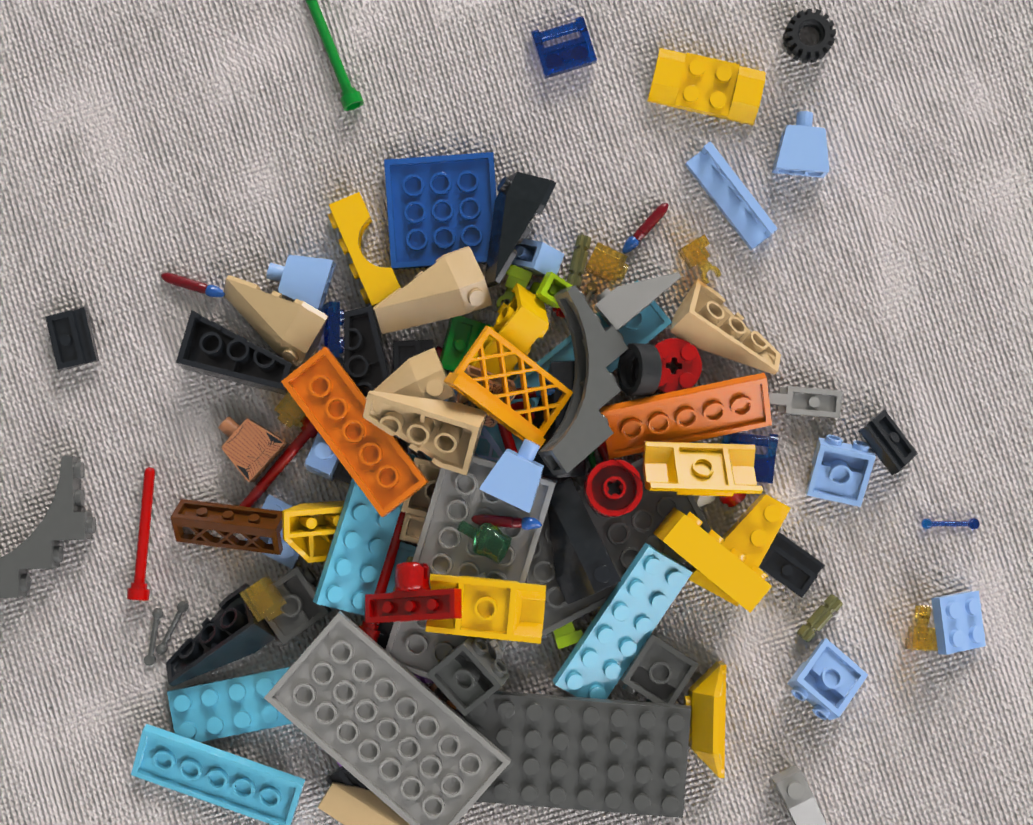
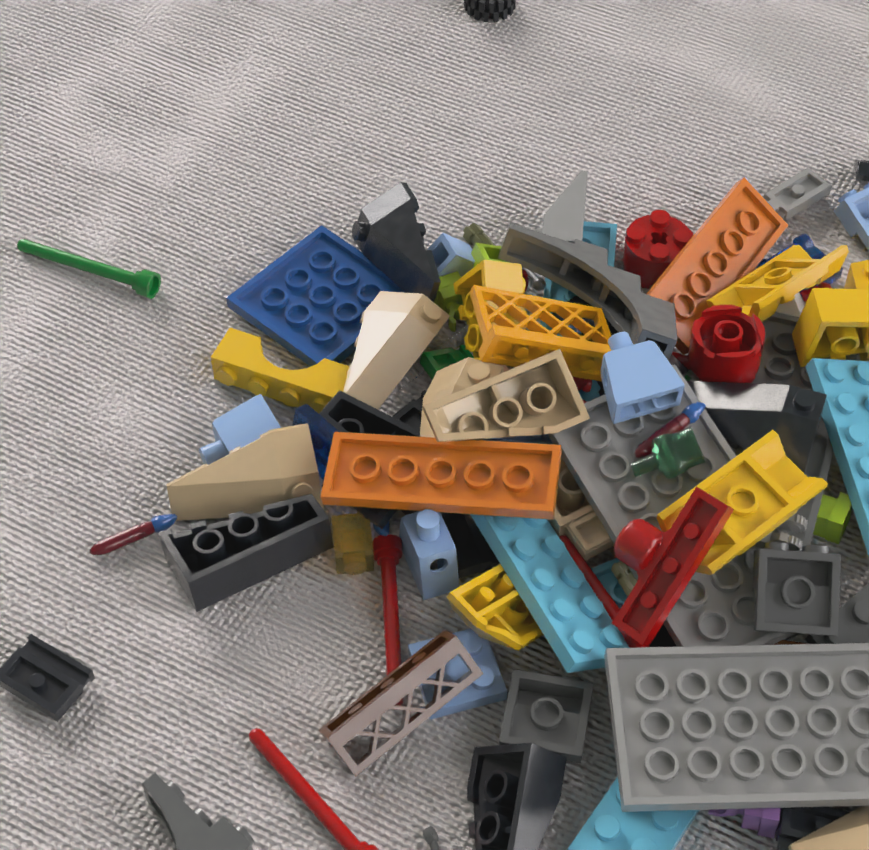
camera: 45 degrees left, 35 degrees down
nougat torso [218,416,289,482] -> none
clear yellow brick [239,576,287,622] -> none
clear blue plate [530,16,597,79] -> none
clear yellow brick [585,242,629,284] -> none
black tyre [618,343,662,396] -> none
dark red piece [622,203,669,254] -> none
yellow piece [647,48,766,126] -> none
tan wedge [669,279,781,375] -> none
clear yellow piece [678,234,721,284] -> none
light blue fence [685,141,778,250] -> none
light blue torso [772,111,829,178] -> none

